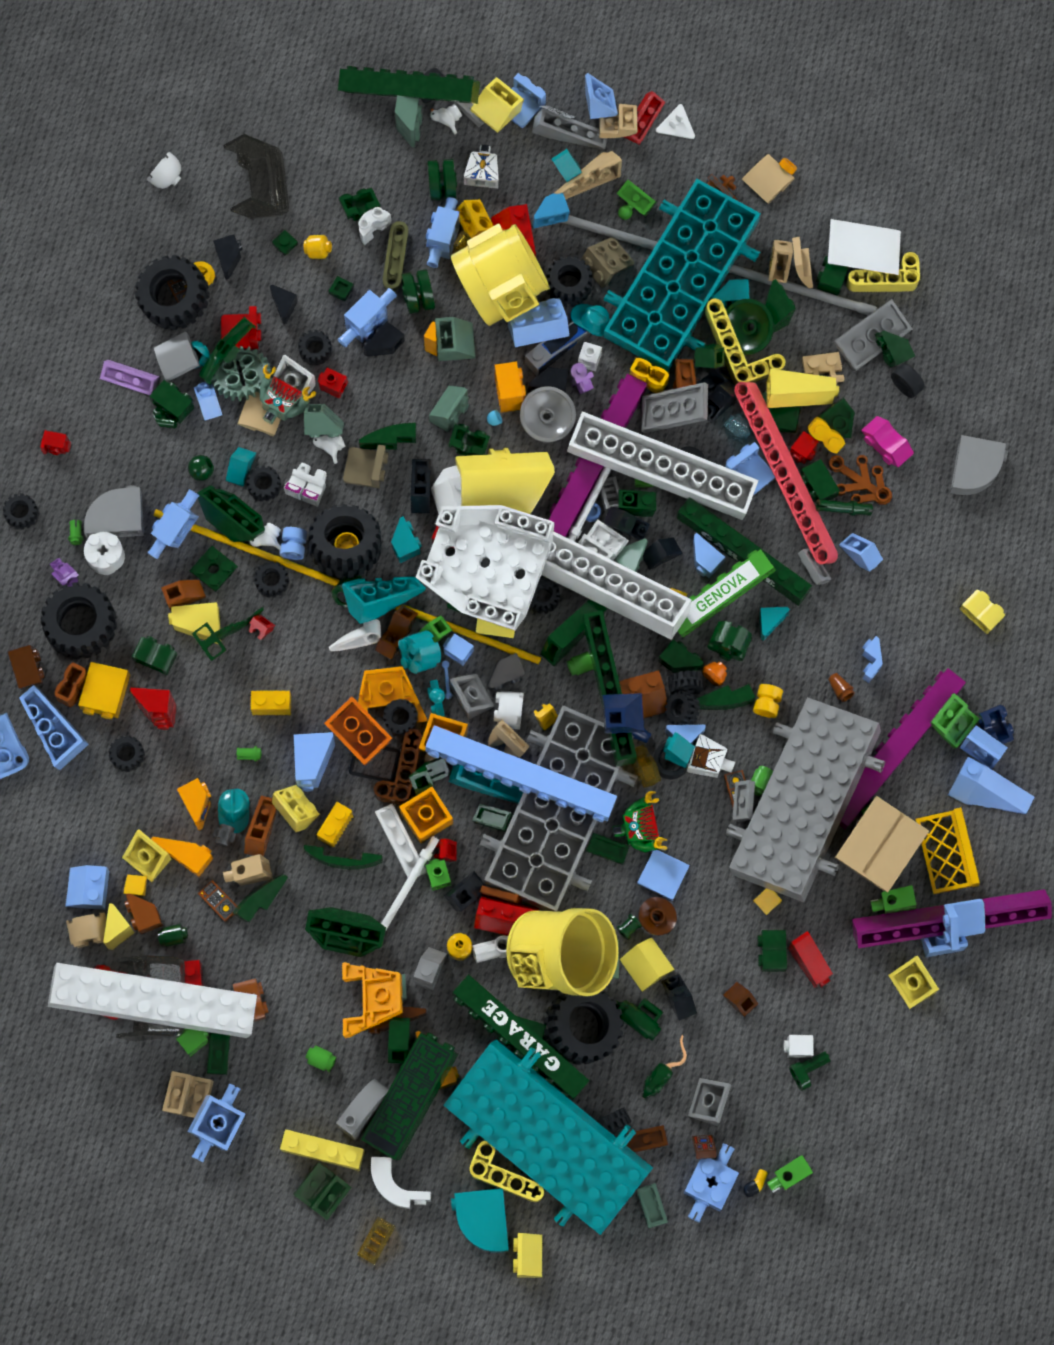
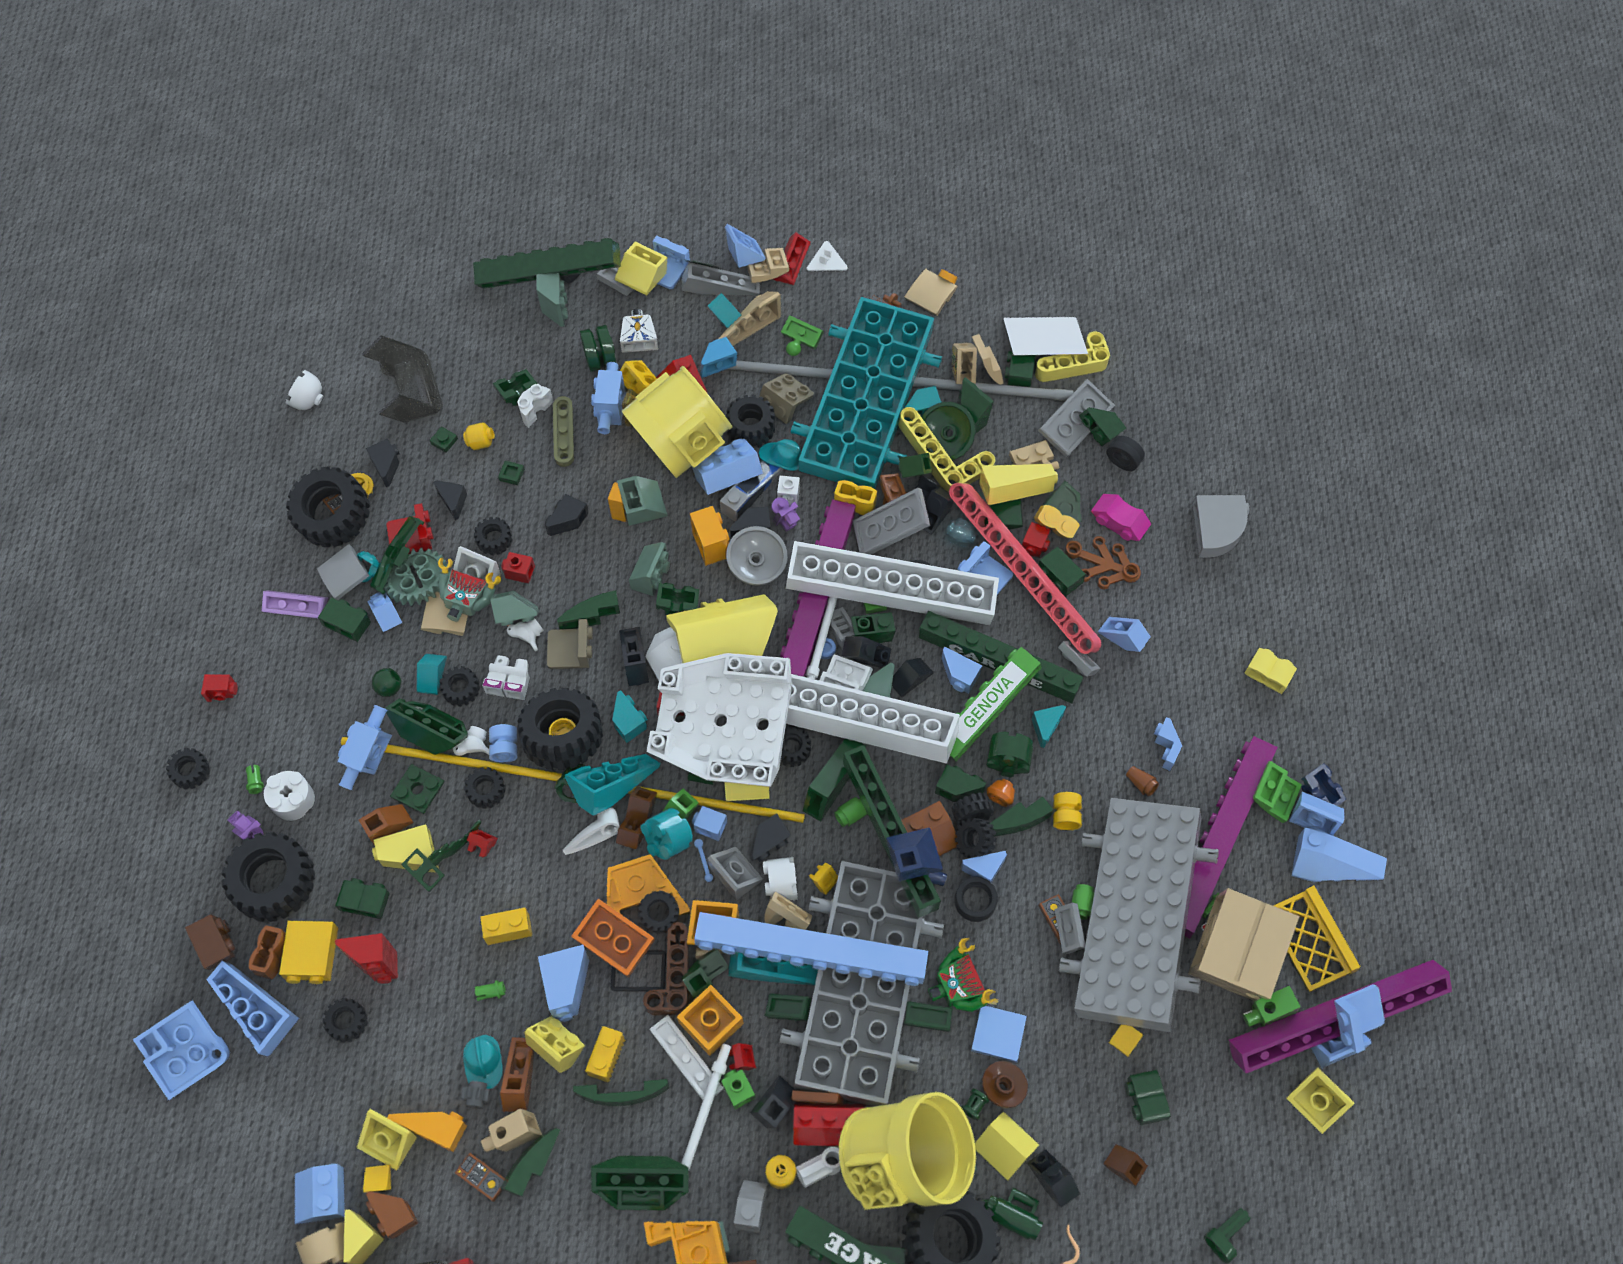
camera: 10 degrees left, 10 degrees down
light grey brick [84,485,144,540] -> none
dark green arm [153,407,178,429] -> none
dark green brick [158,924,188,947] -> none
light orange slope [177,778,211,831] -> none
light blue brick [338,288,397,348] -> none
dark green wheel [401,269,435,314] -> none
teal plate [427,680,445,717] -> none
white animal [430,104,462,135] -> none
medium azure hinge [487,410,502,426] -> none
clear yellow slope [631,744,661,788] -> none
teal slope [663,732,695,768] -> none
torso [687,734,735,778] -> none
white brick [784,1035,813,1058] -> none
red slope [788,931,833,988] -> none
dark green pin [816,499,873,516] -> none

